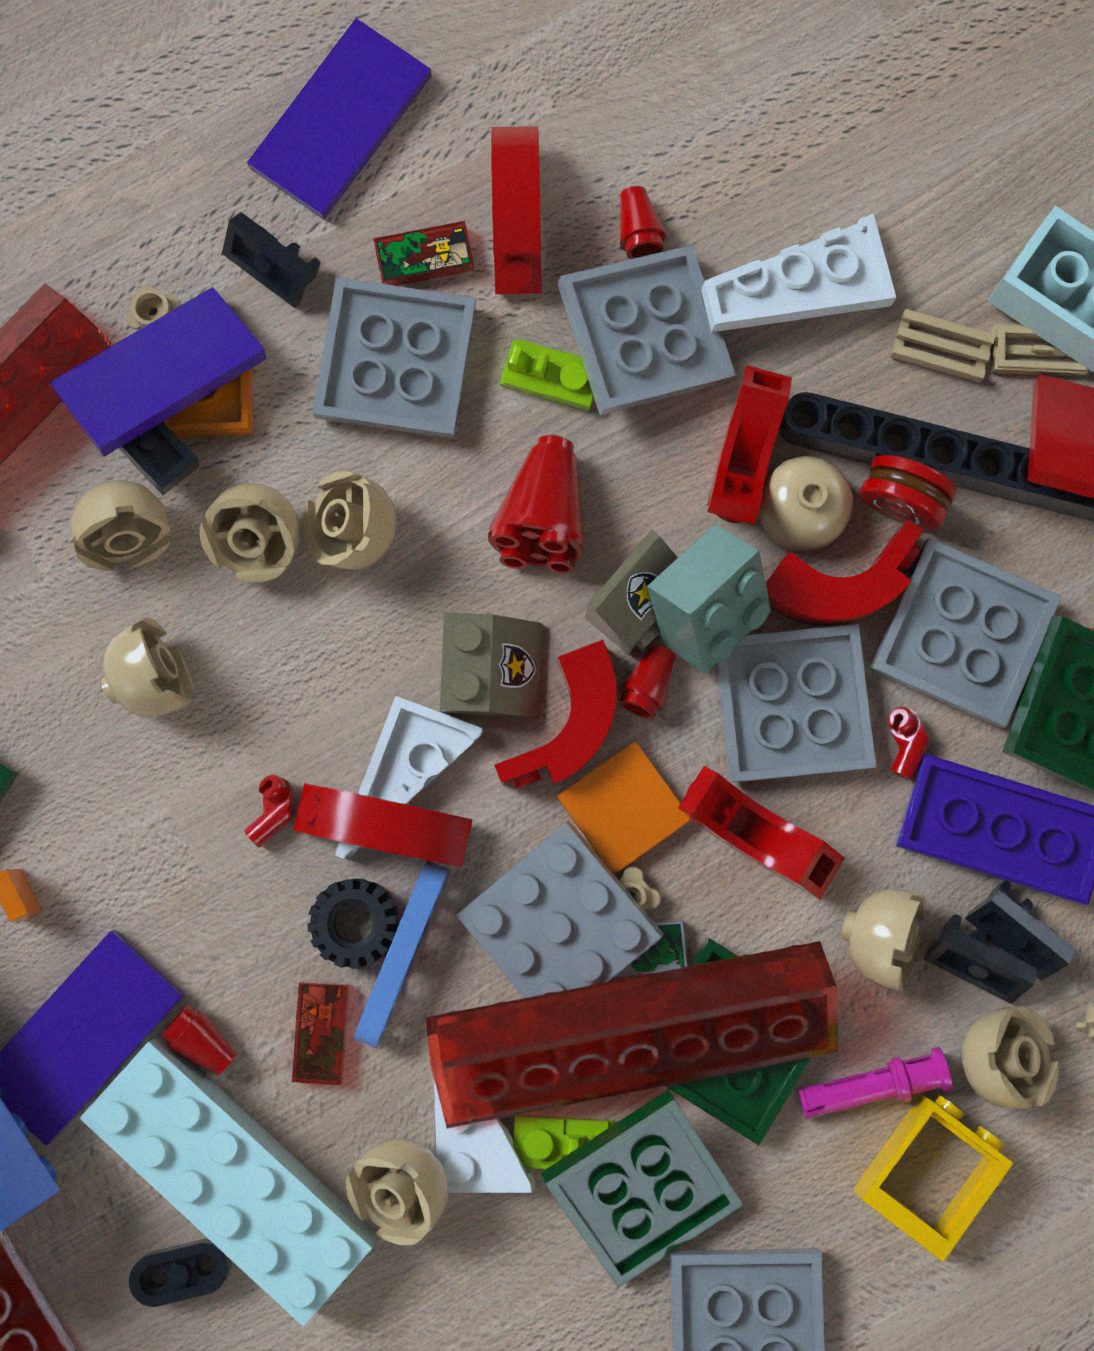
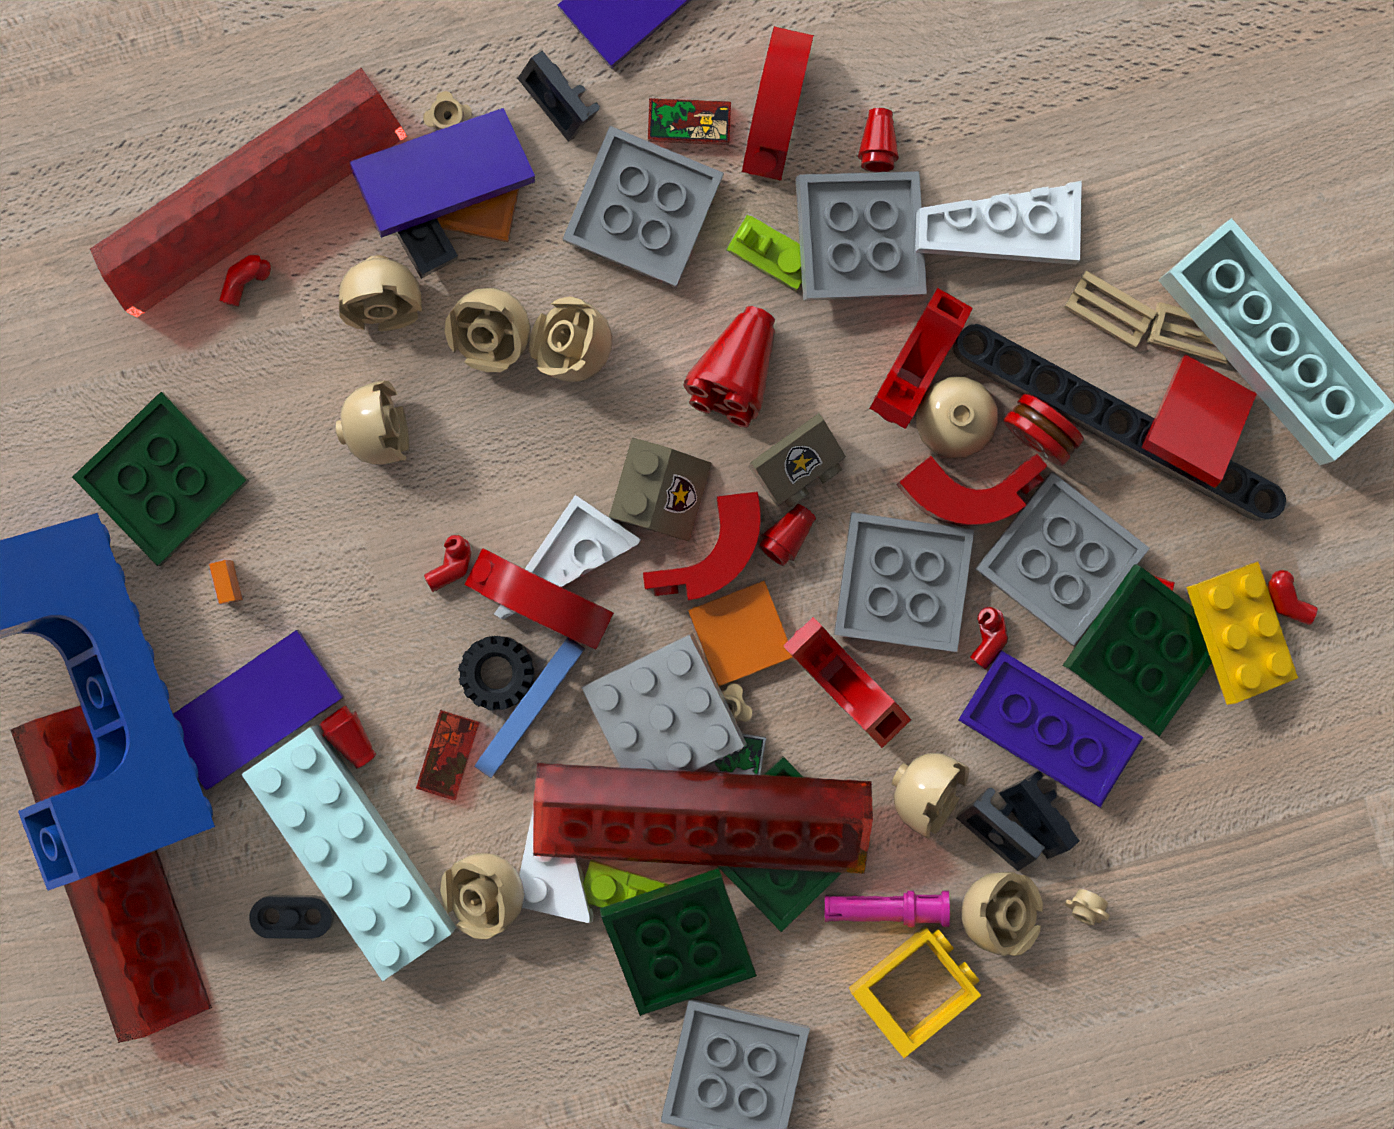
camera: 15 degrees right, 5 degrees up
sand green brick [647,524,771,674] -> none

